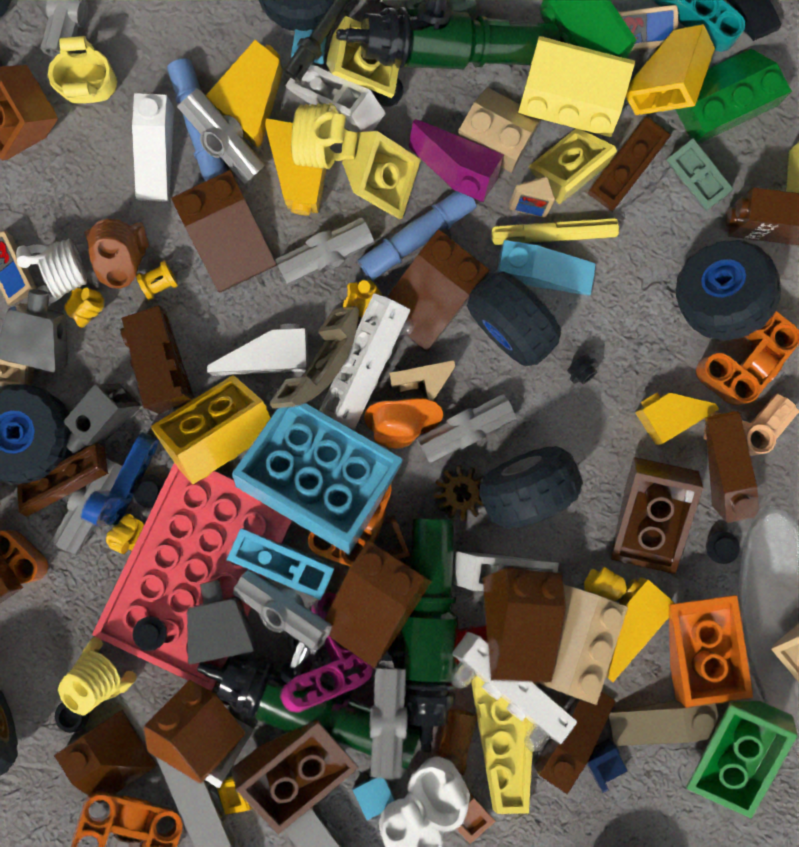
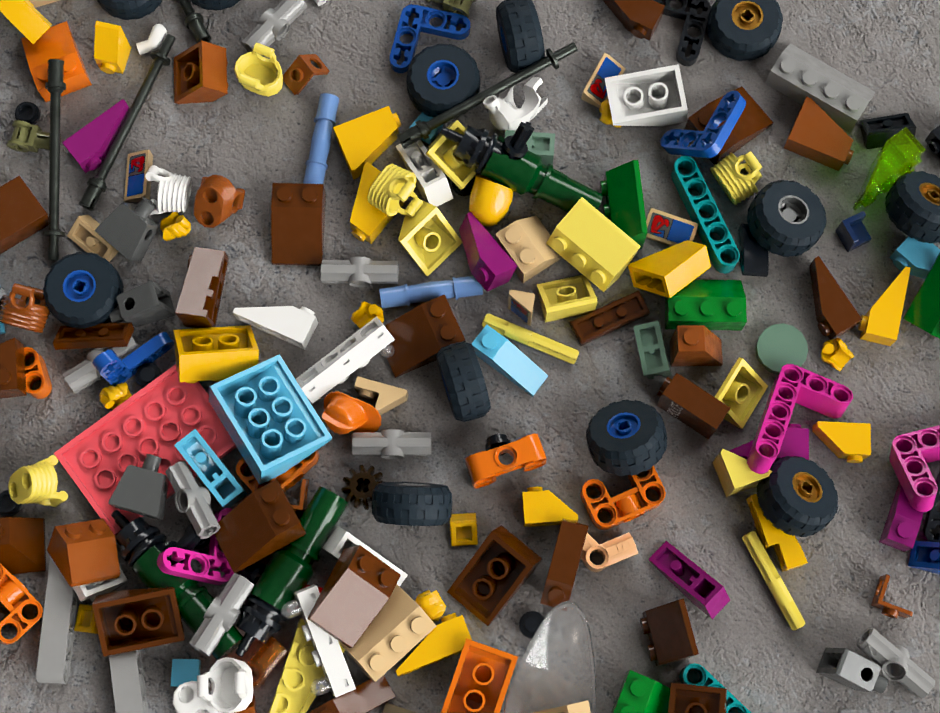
camera: 30 degrees right, 10 degrees down
white slope [132,93,175,202] -> none
black plate [133,616,167,651] -> none
yellow bush [136,260,178,301] -> none
light grey piece [177,88,265,184] -> none
dark tan slope [269,306,359,408] -> none
none -> dark orange bracket [283,54,330,95]
none -> yellow slope [450,513,478,546]
none -> orange beam [465,434,547,489]
none -> yellow piece [469,174,513,227]
none -> dark orange slope [670,325,723,367]

